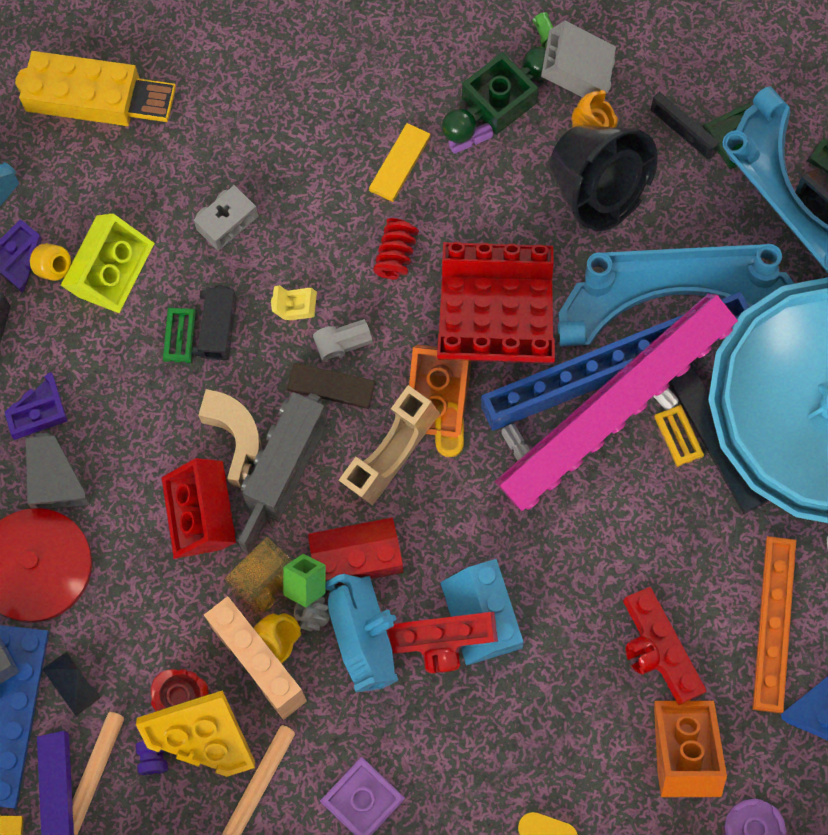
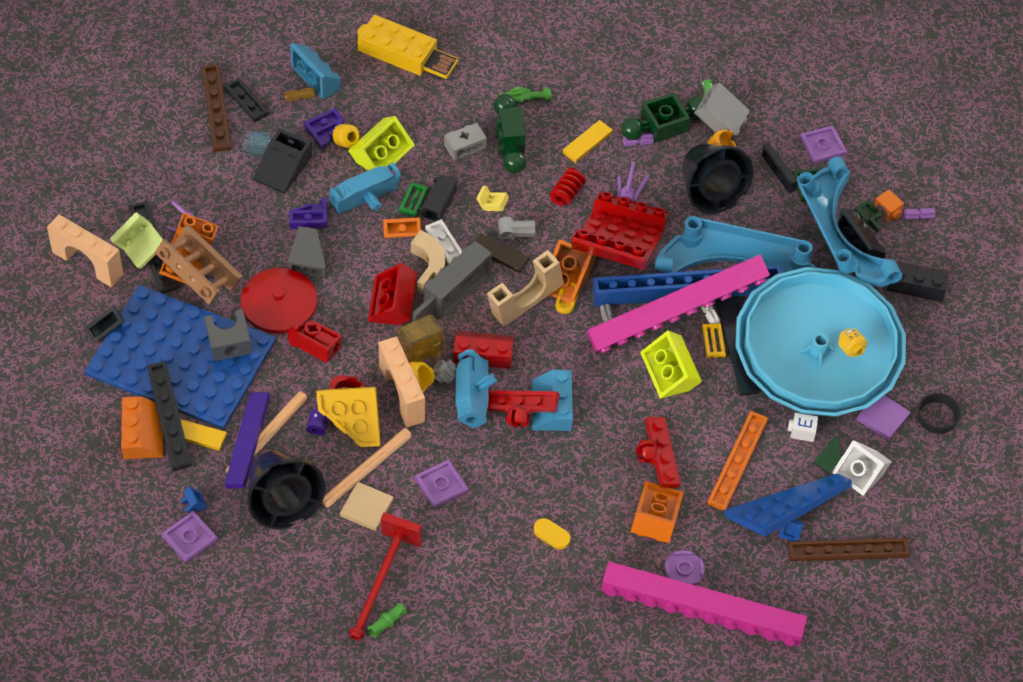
camera: 10 degrees right, 15 degrees down
black slope [43,651,100,716] -> none
bright green brick [283,554,326,607] -> none
none -> red piece [287,321,342,363]
none -> dark azure piece [329,163,401,214]
none -> orange slope [383,218,421,238]
none -> white tile [425,219,462,265]
none -> dark green brick [494,94,527,174]
none -> bright green piece [499,87,551,103]
none -> medium lavender plant [617,162,649,202]
none -> neon yellow slope [640,331,702,399]
none -> medium lavender tile [800,125,848,164]

